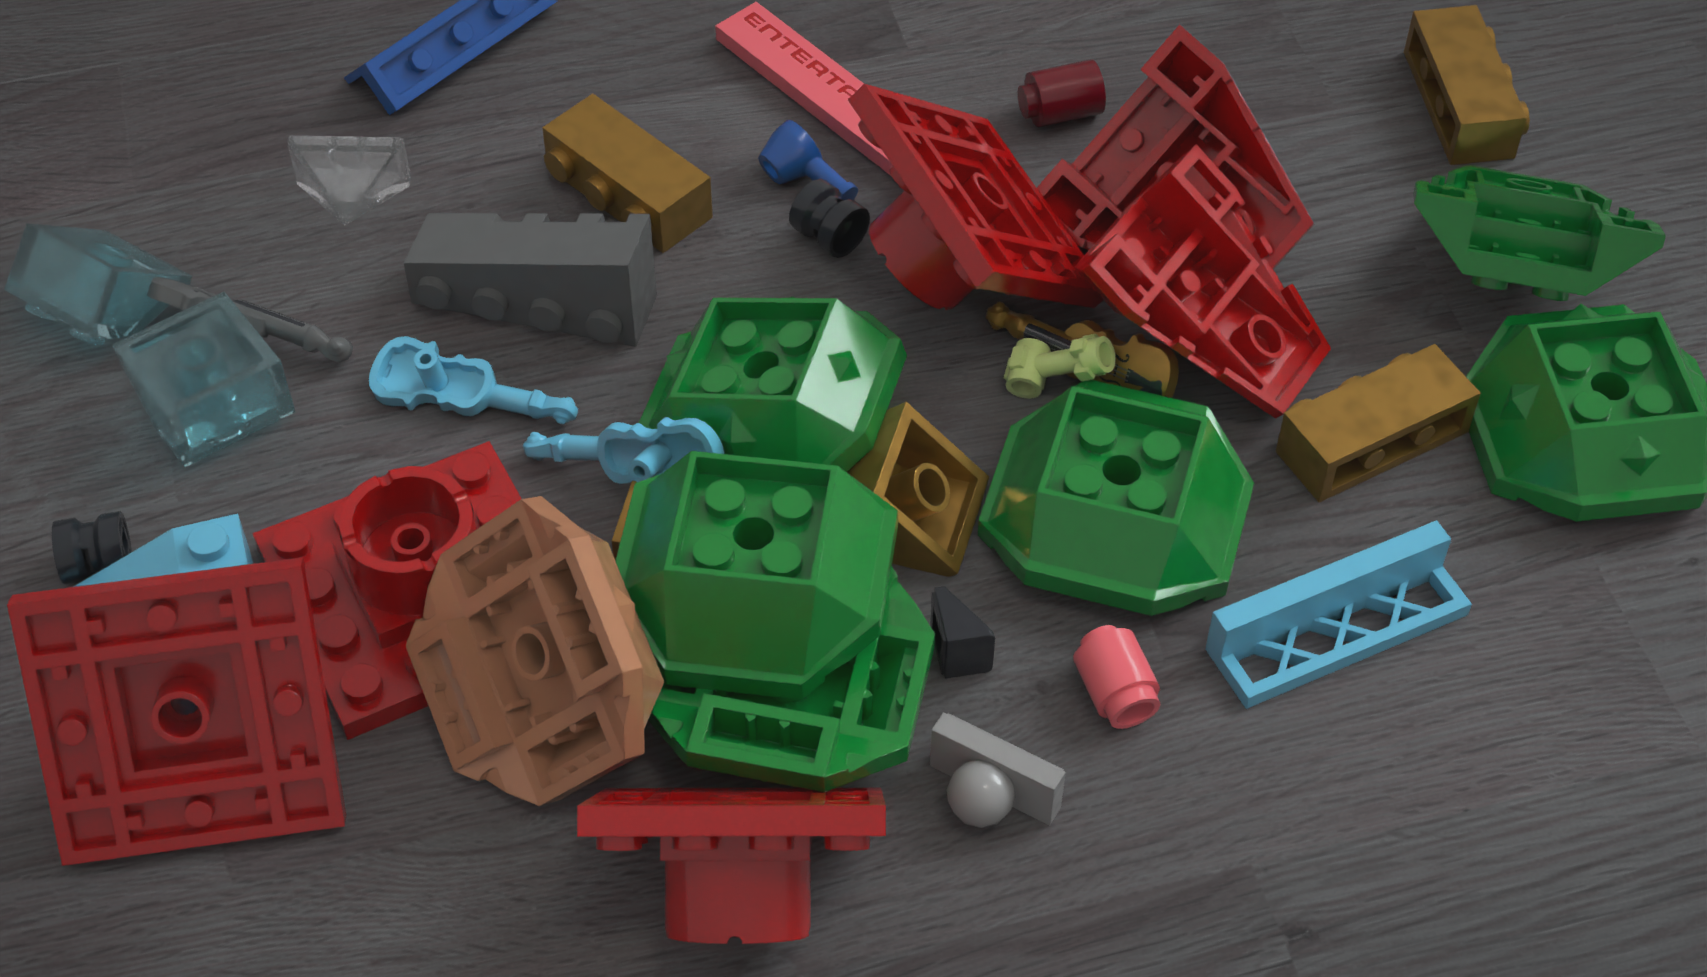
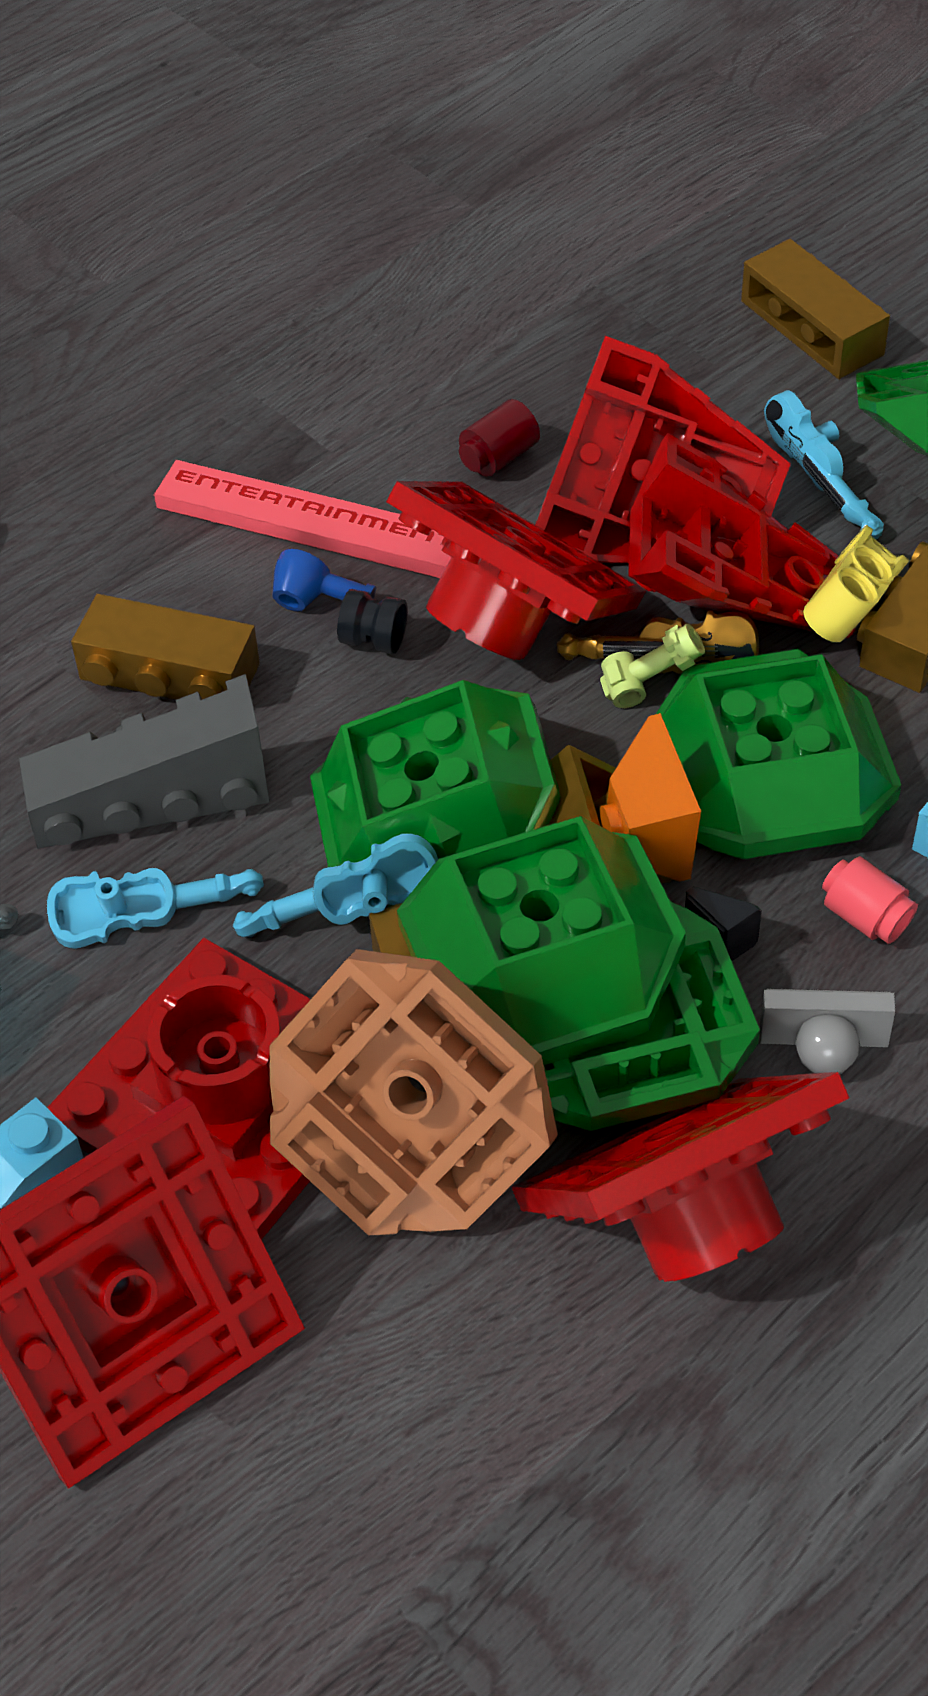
camera: 25 degrees left, 0 degrees up
none -> orange slope [600,713,701,882]
none -> medium azure piece [764,390,884,539]
none -> light yellow piece [803,525,909,643]

